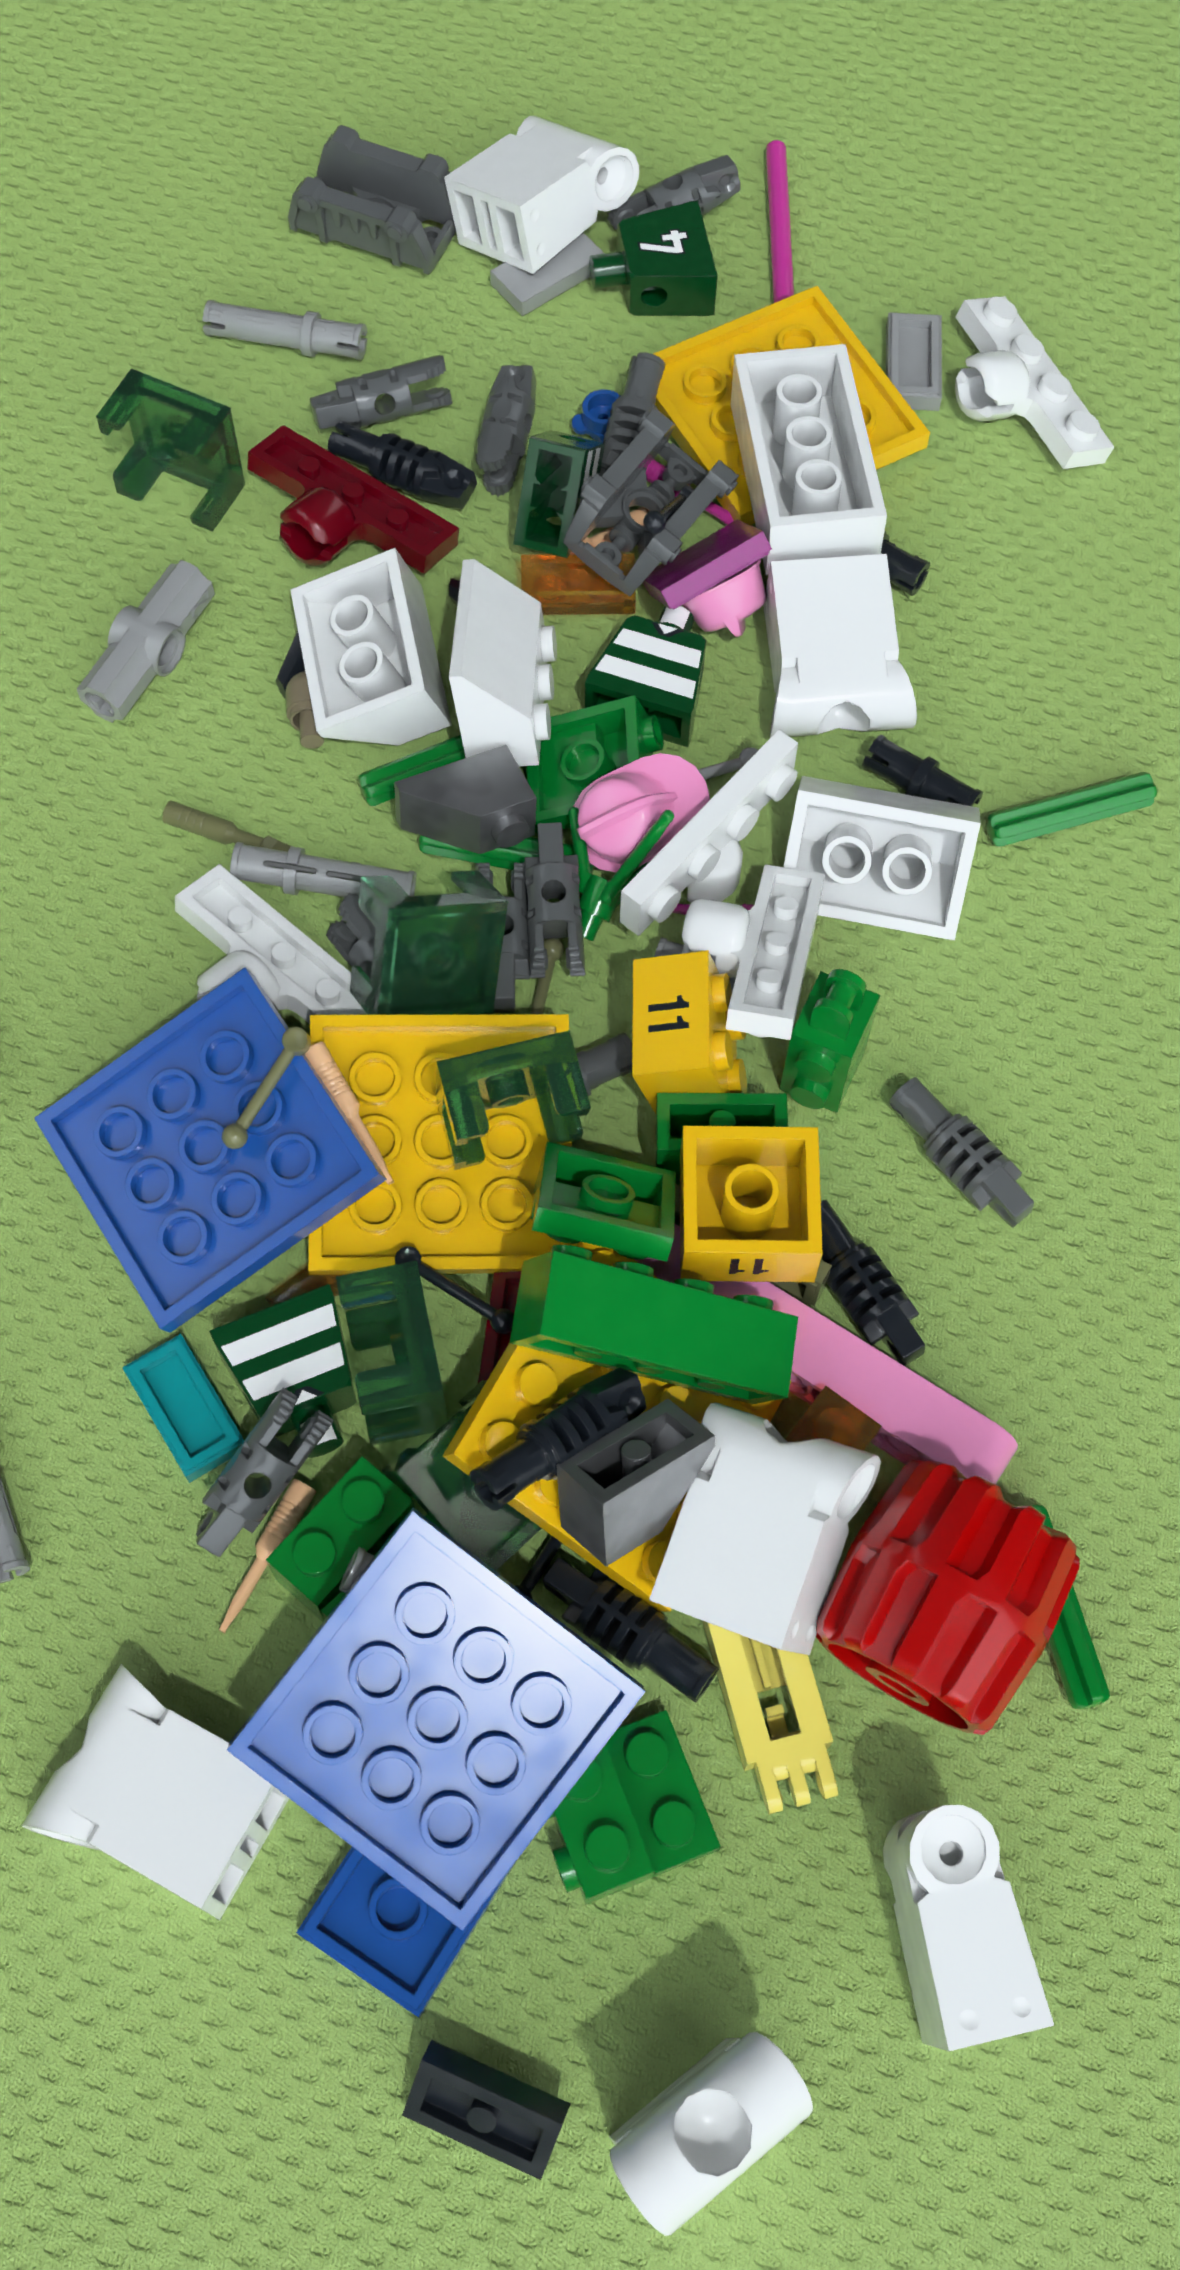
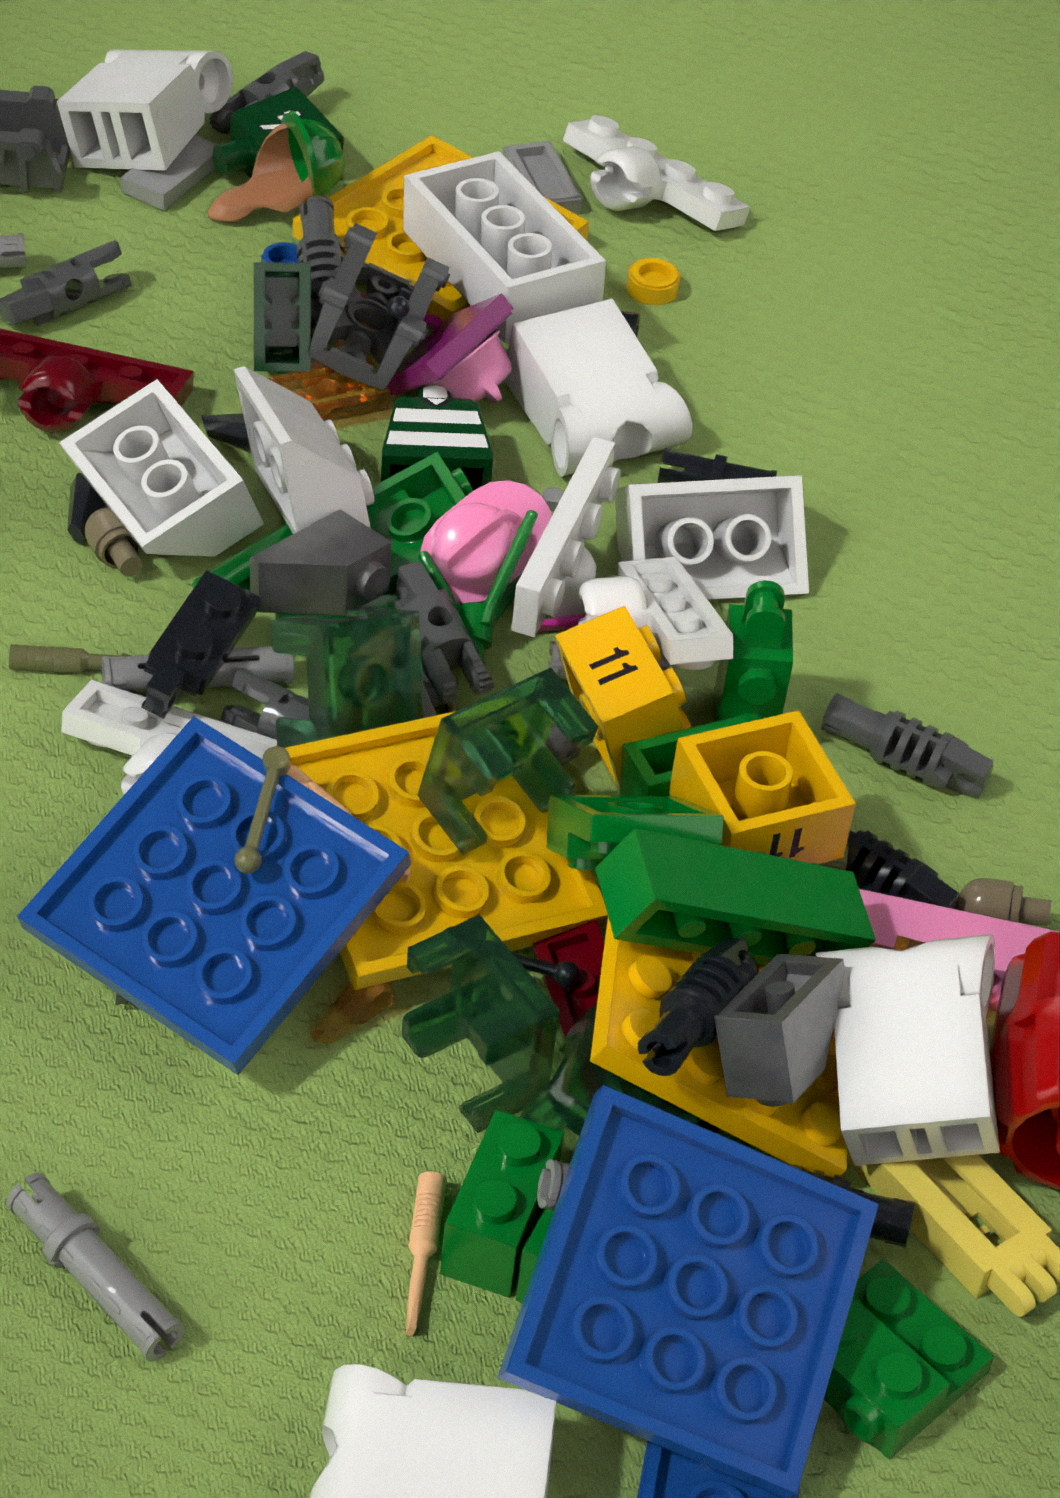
camera: 25 degrees left, 20 degrees down
teal tile [122,1334,244,1483] -> none
dark grey hinge [196,1387,334,1557] -> none
dark green torso [209,1284,357,1458] -> none
black hinge [328,421,477,509] -> none
dark grey hinge [476,365,537,497] -> none
dark pink bar [766,140,794,303] -> none
axle [986,772,1157,847] -> none
none -> black hinge [141,570,262,719]
none -> piece [208,111,345,222]
none -> yellow tile [626,258,681,305]
none -> dark tan cylinder [958,878,1052,926]

